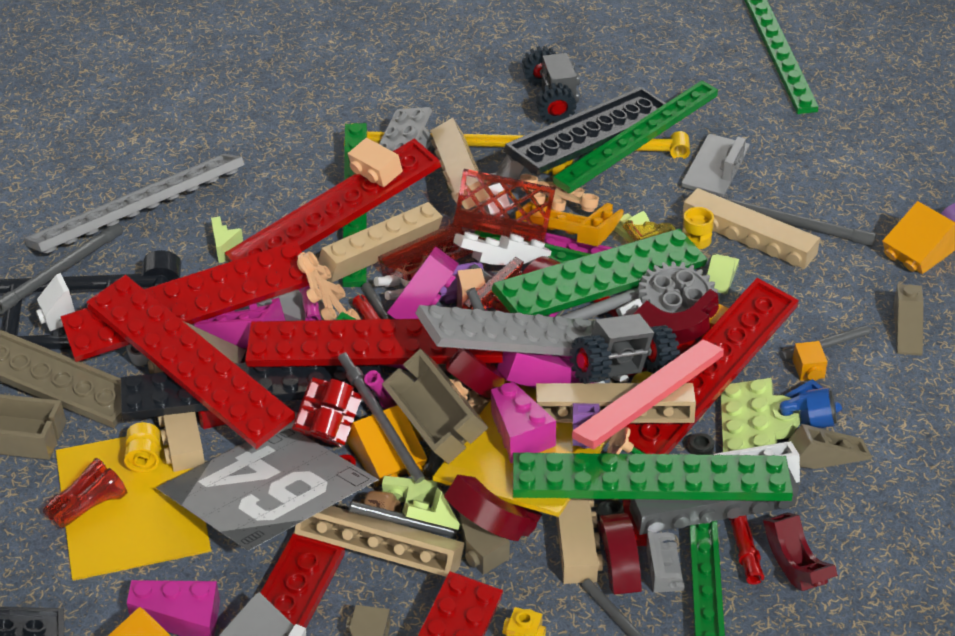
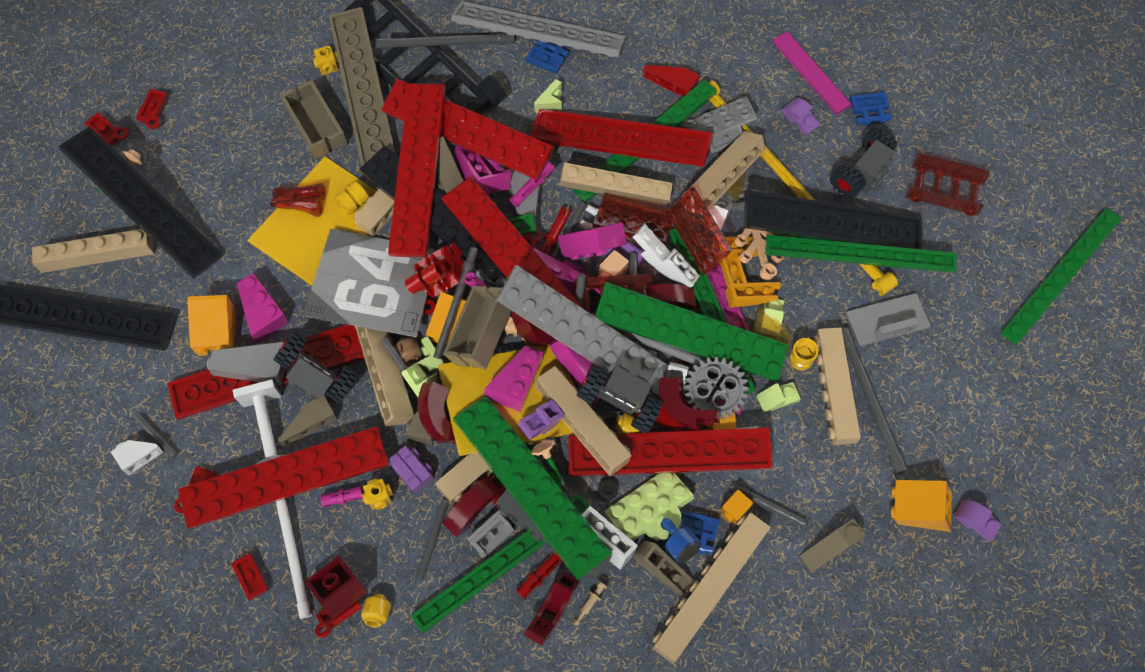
camera: 50 degrees right, 25 degrees up
white slope [36,273,75,331] -> none
light nougat plant [297,251,361,320] -> none
light nougat brick [347,138,403,187] -> none
coral tile [572,340,724,449] -> none
none -> brick [273,331,358,403]
none -> medium lavender brick [388,445,434,494]
none -> blue plate [526,40,570,75]
none -> tan piece [572,581,607,625]
none -> red slope [643,65,700,97]
none -> tan brick [652,512,771,664]
none -> dark pink tile [773,31,851,115]
none -> medium lavender brick [781,98,820,136]
none -> blue plate [850,92,892,126]
none -> clear red fence [905,153,989,216]

